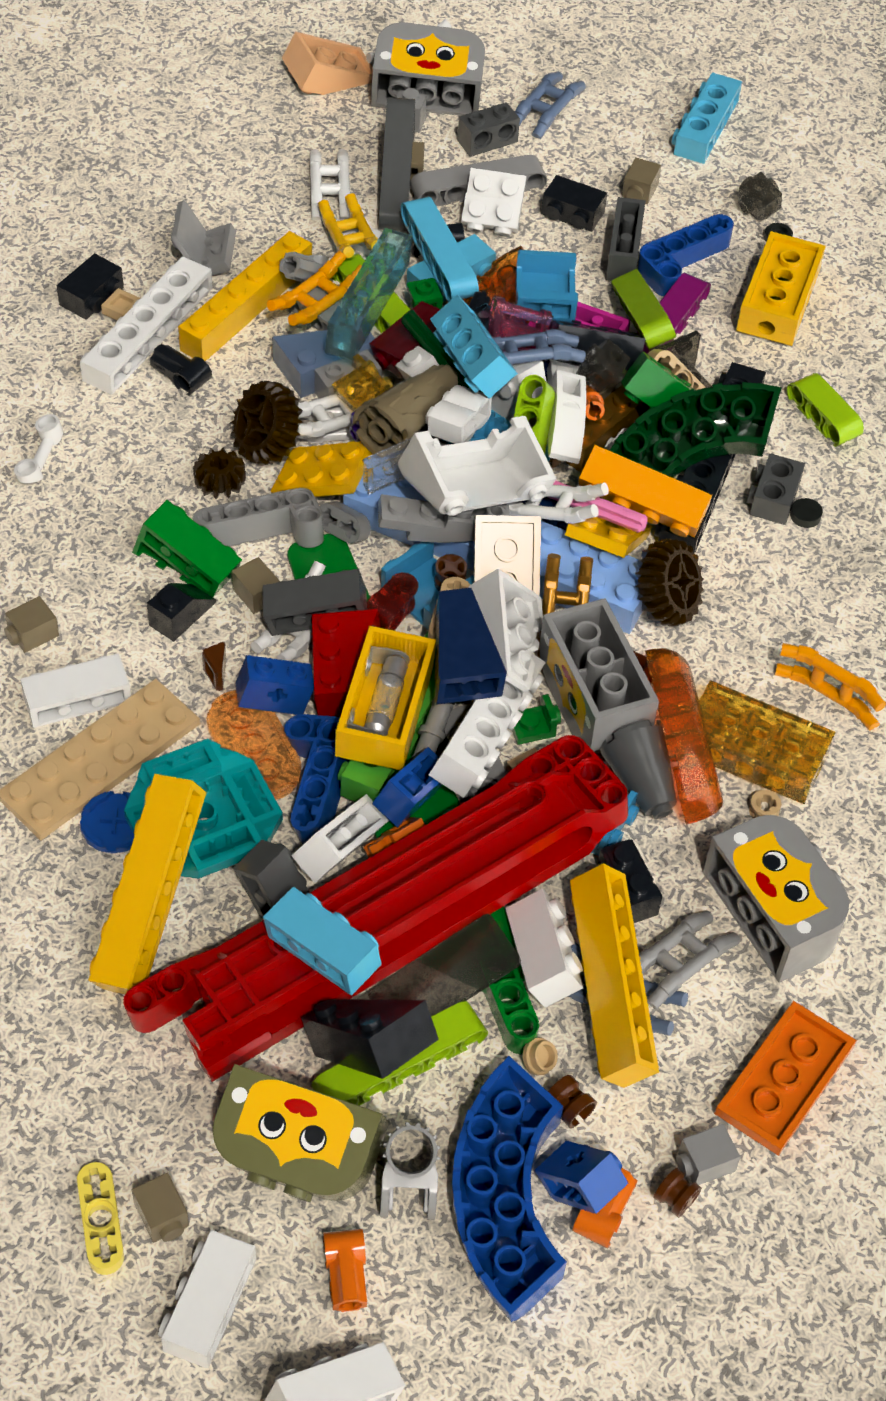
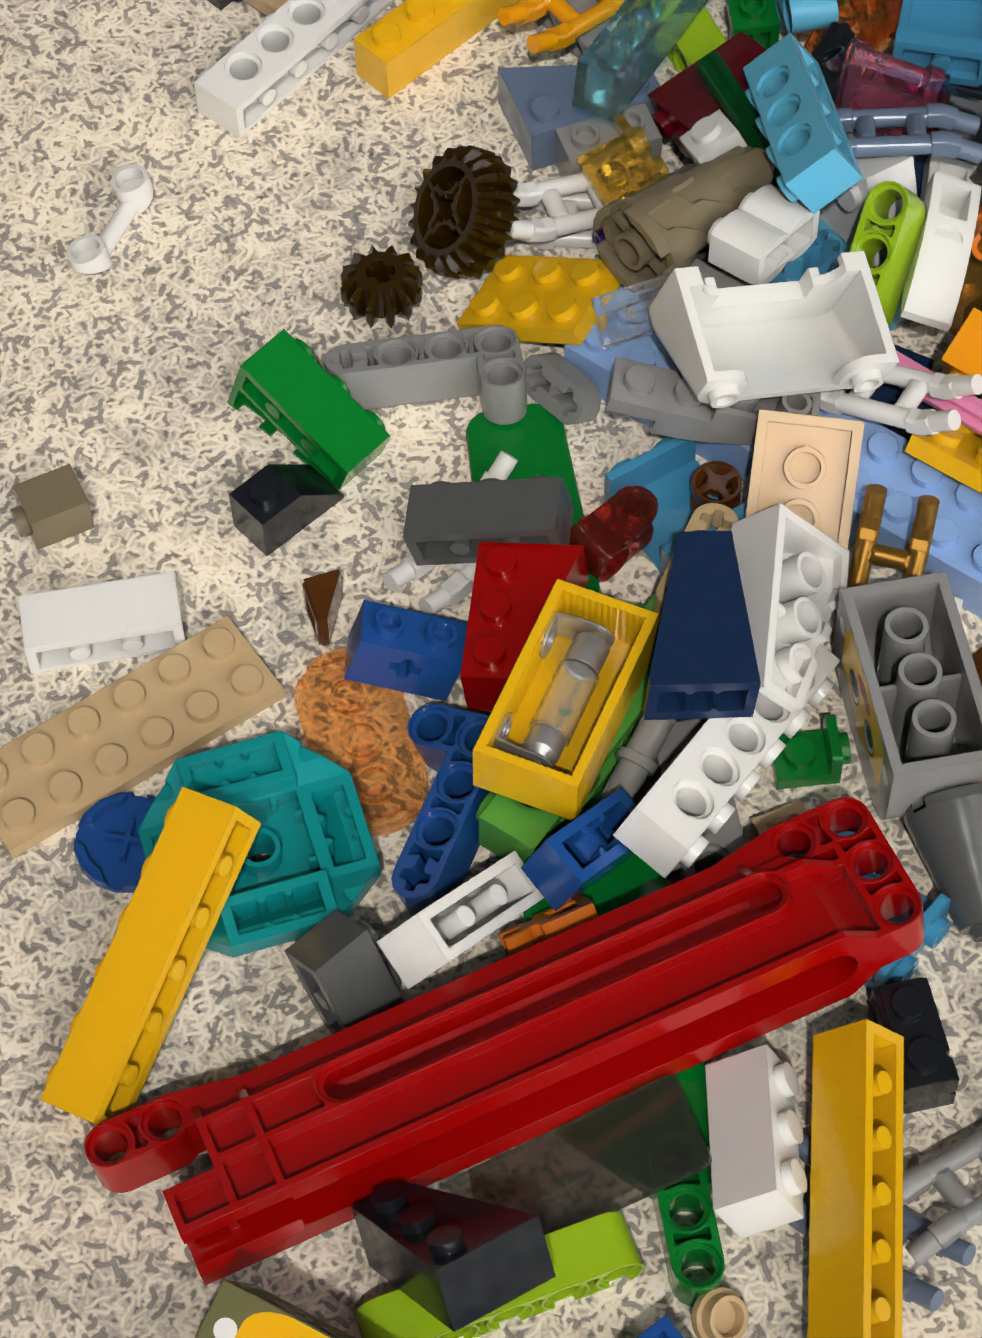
camera: 15 degrees right, 5 degrees up
black piece [150,343,212,396] -> none
dark tan brick [232,557,280,614] -> none
medium azure brick [263,887,382,996] -> none

